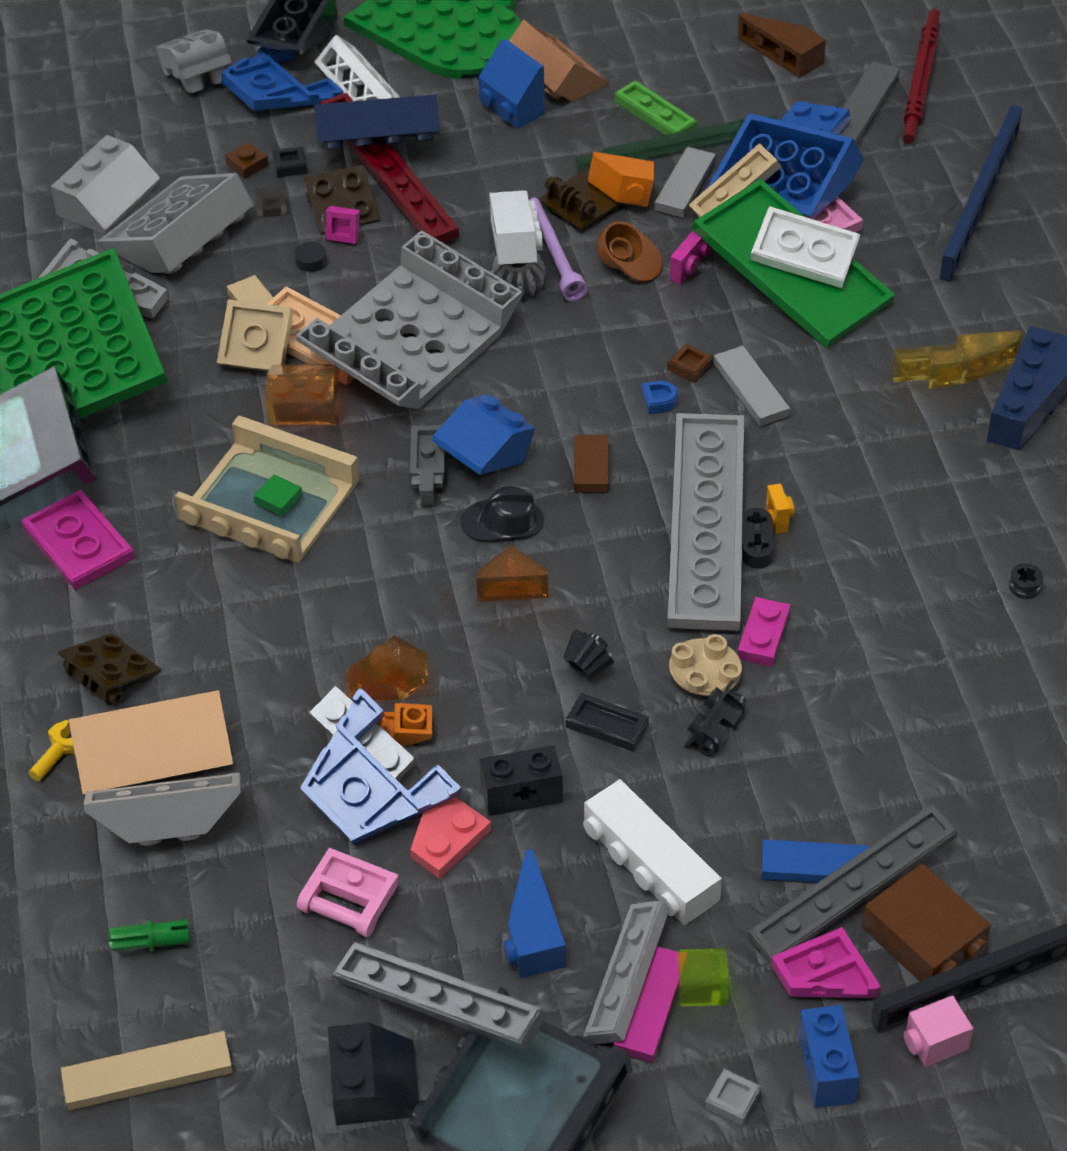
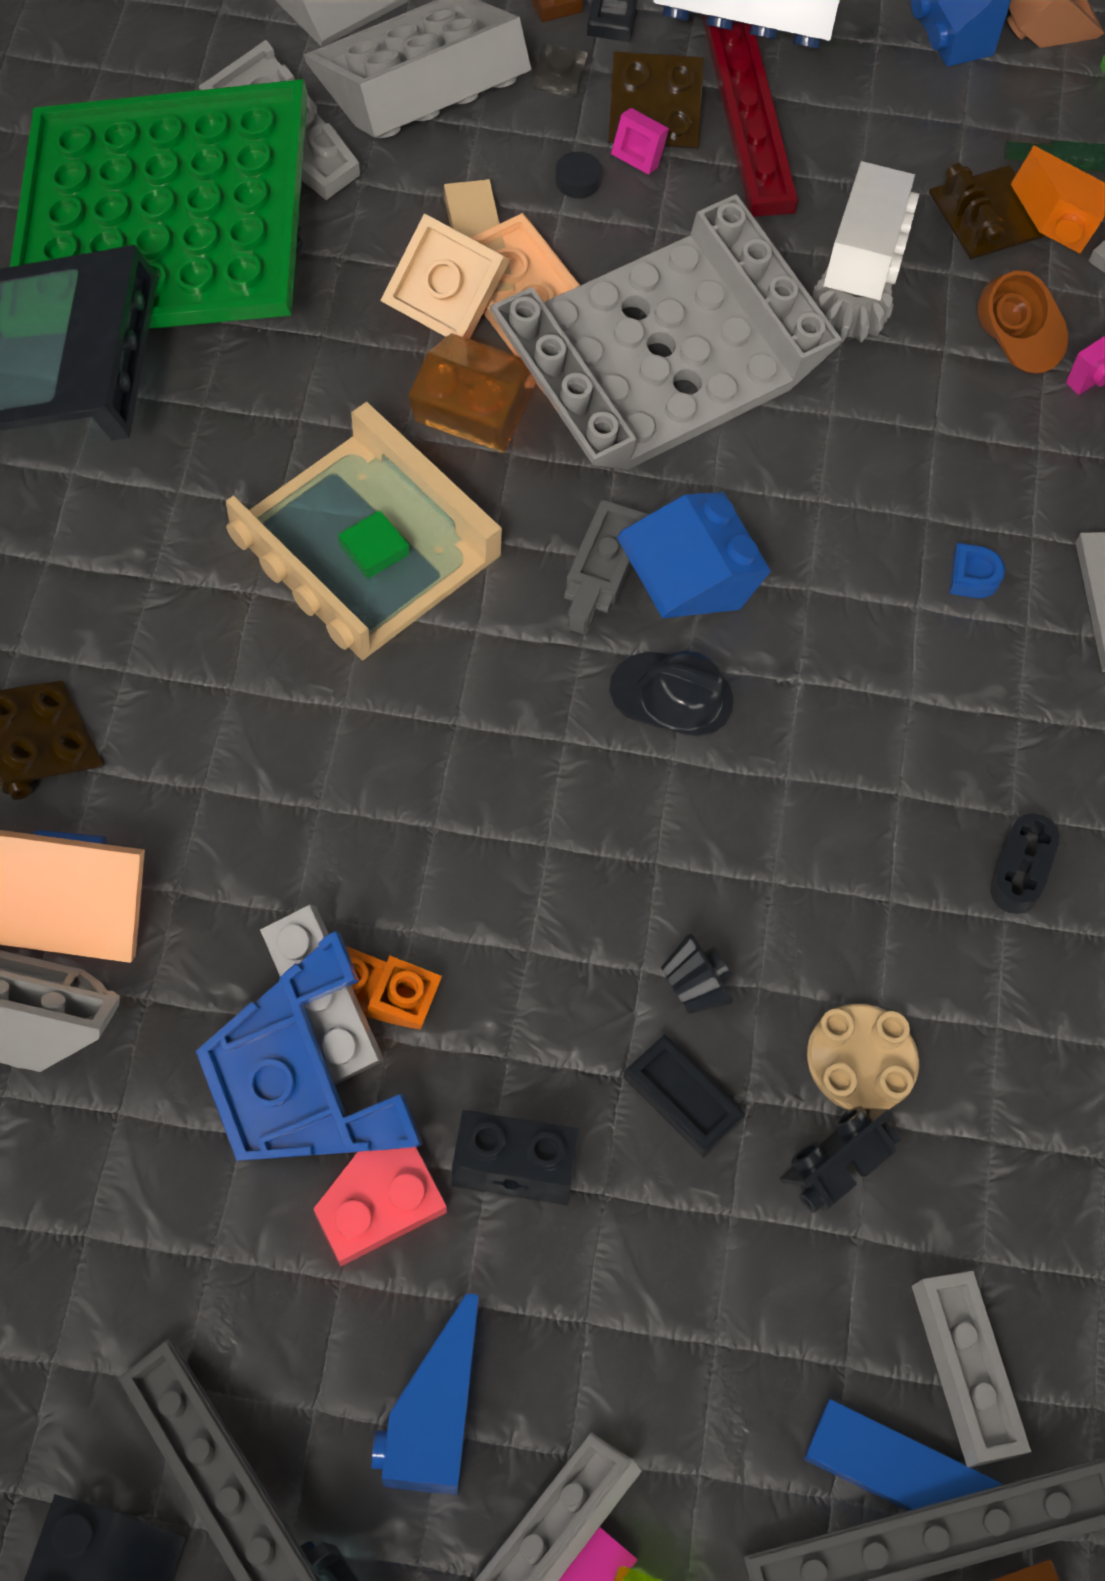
camera: 15 degrees right, 15 degrees up
dark pink tile [21,489,135,590] -> none
bright pink plate [296,848,399,937] -> none
clear orange slope [345,635,428,701] -> none
clear orange slope [476,545,549,602] -> none
lavender piece [529,198,587,301] -> none
reddish brown tile [574,435,608,492] -> none
white brick [583,779,722,926] -> none
reddish brown tile [667,343,713,383] -> none
light grey plate [667,413,744,631] -> none
dark pink plate [737,597,791,667] -> none
light orange plate [766,483,794,534] -> none
none -> light grey plate [912,1271,1031,1468]

